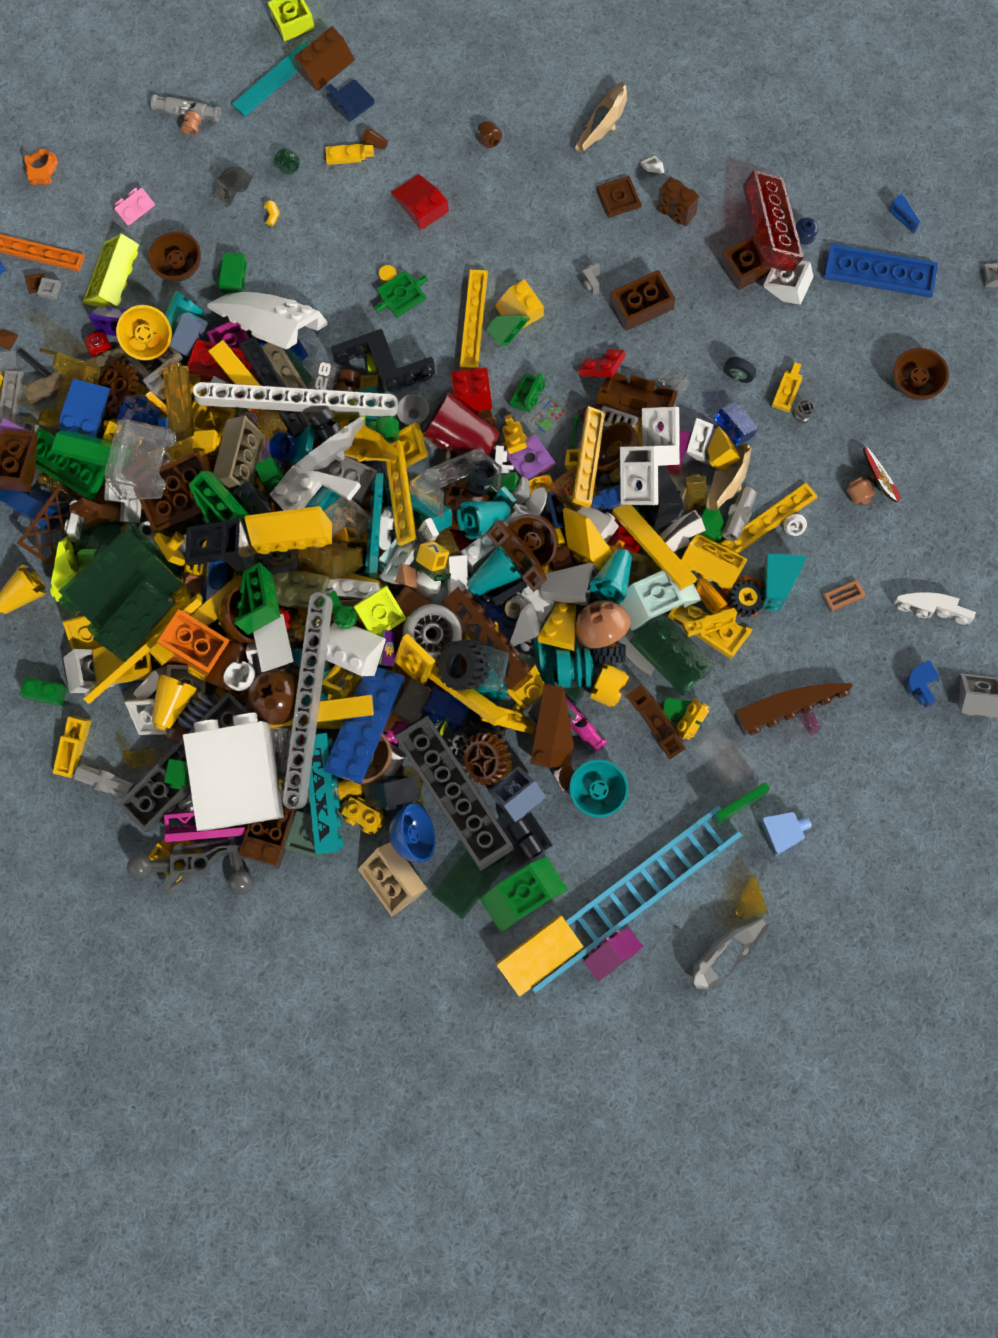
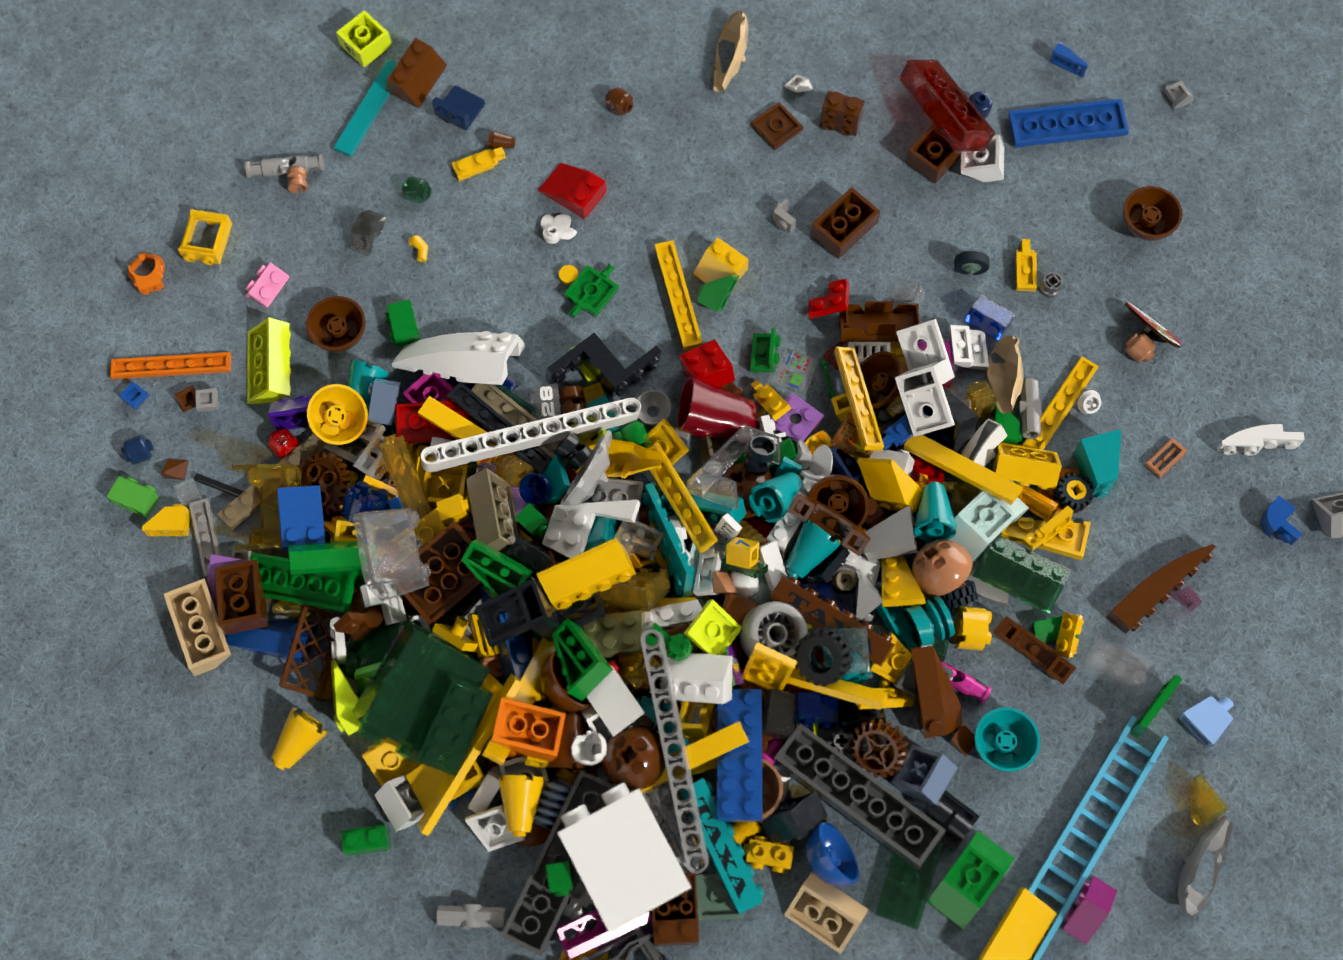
camera: 25 degrees left, 5 degrees down
yellow slope [53,716,92,778] -> none
clear yellow hair [122,748,156,769] -> none
yellow slope [707,426,740,472] -> none
none -> yellow window [178,209,232,265]
none -> white plate [541,214,577,244]

